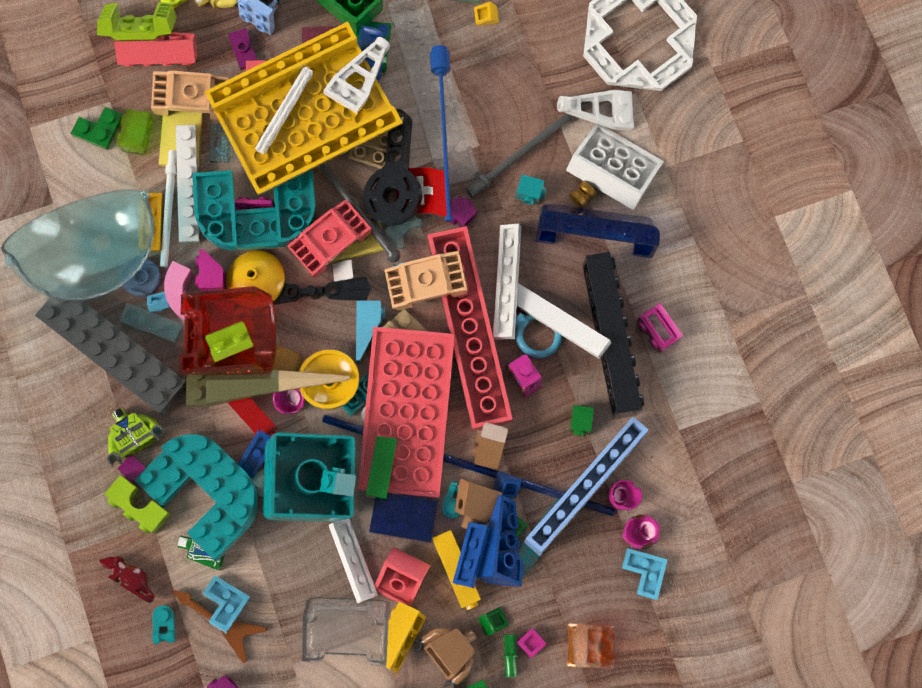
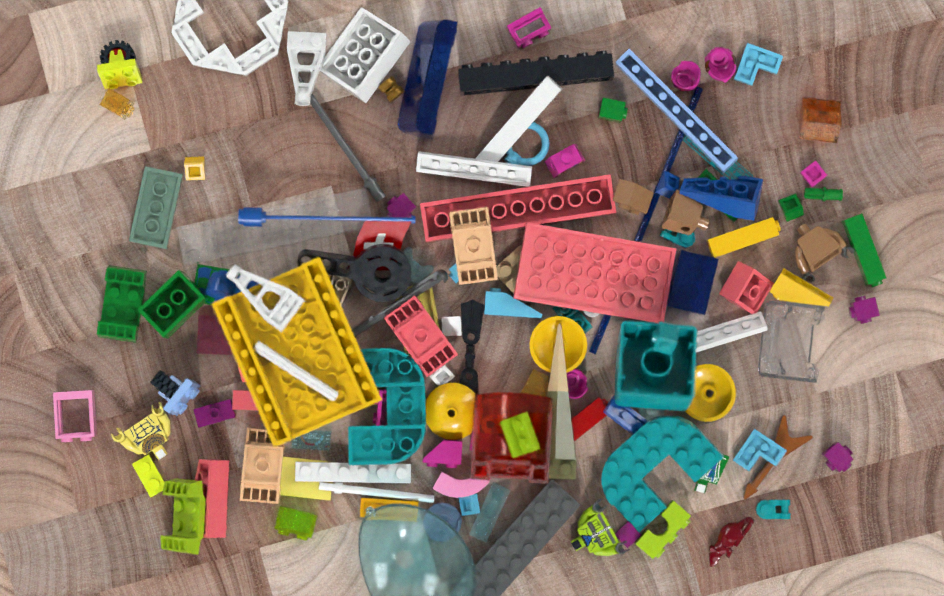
camera: 90 degrees left, 10 degrees up
green plate [70,107,124,150] -> none
green tile [366,436,397,500] -> none
blue plate [453,522,490,589] -> none
teal brick [516,175,547,205] -> none
none -> white slope [429,365,455,386]
none -> yellow dish [685,364,736,422]

